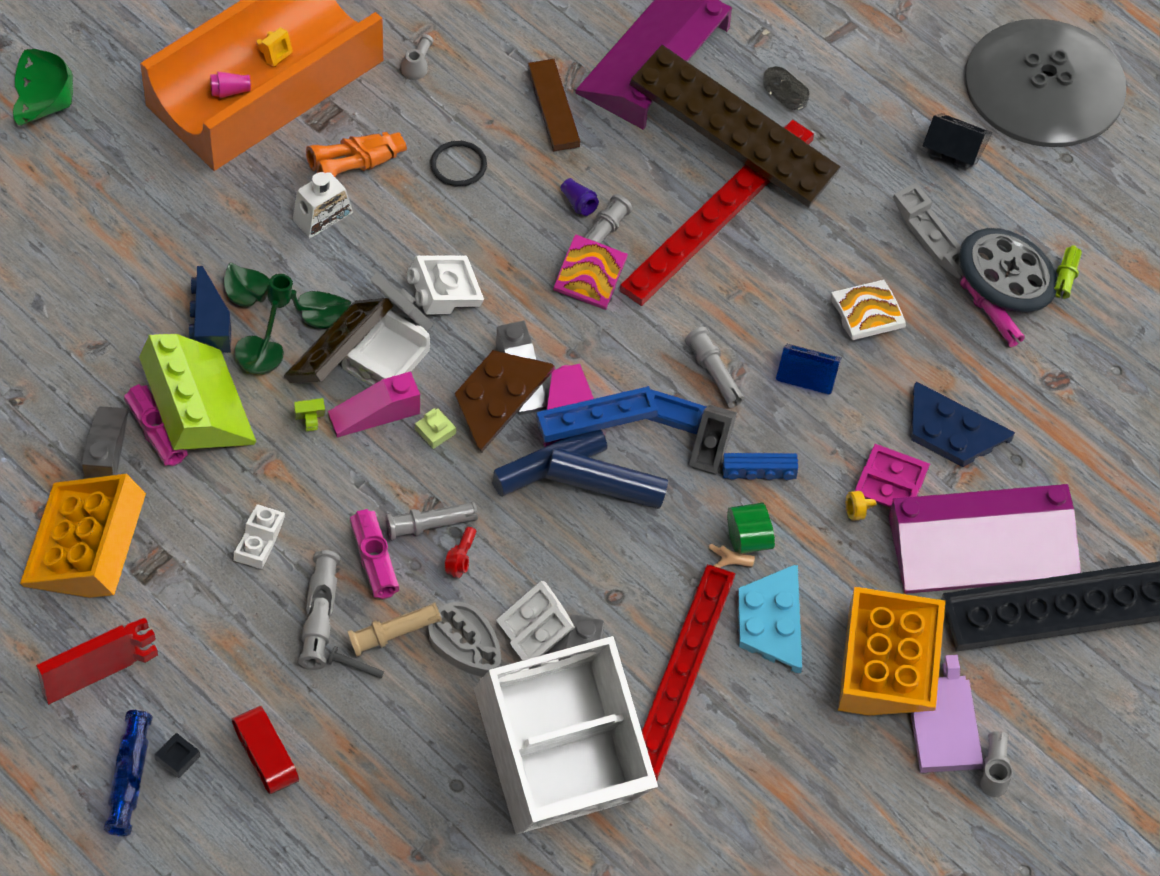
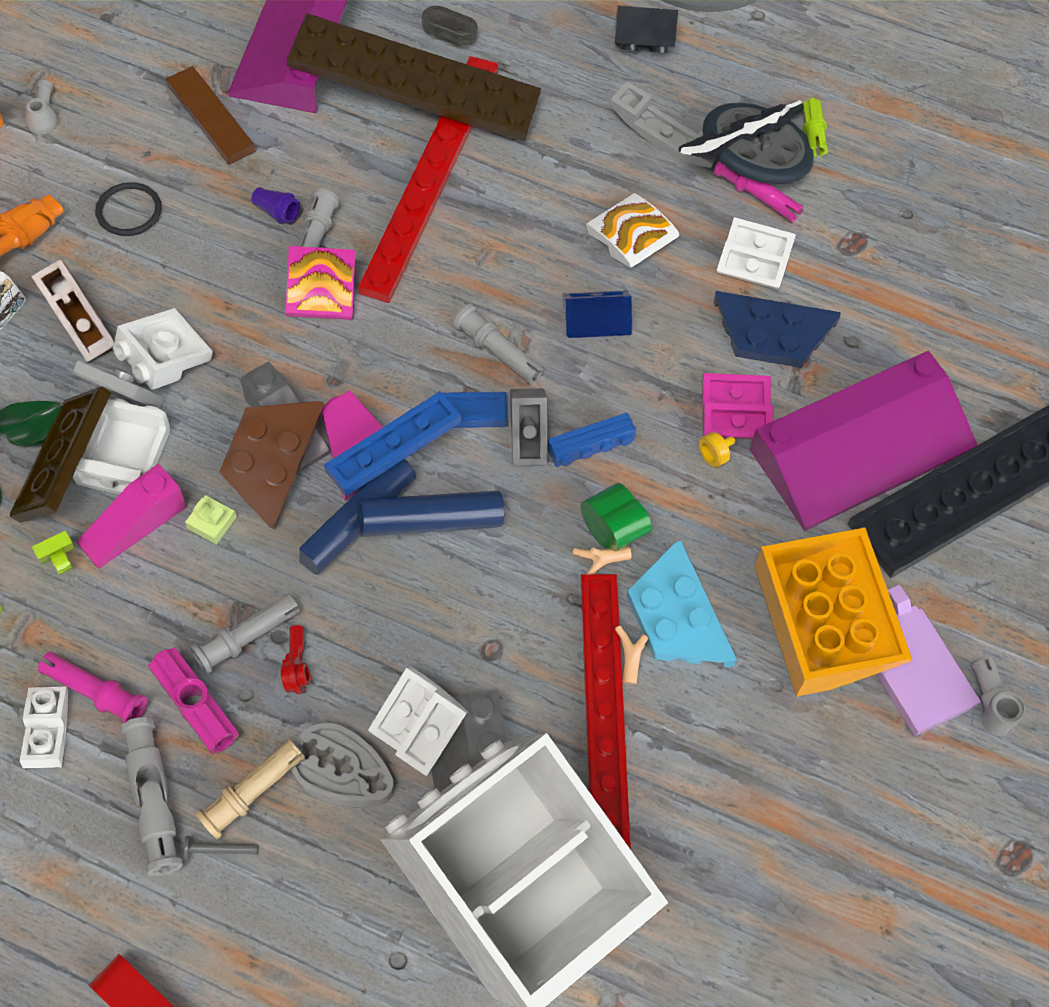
camera: 20 degrees left, 5 degrees up
none -> slope [31,259,115,363]
none -> dark pink pin [38,651,148,723]
none -> light nougat bar [615,626,648,685]
none -> black sword [678,100,804,160]
none -> white slope [716,217,796,290]

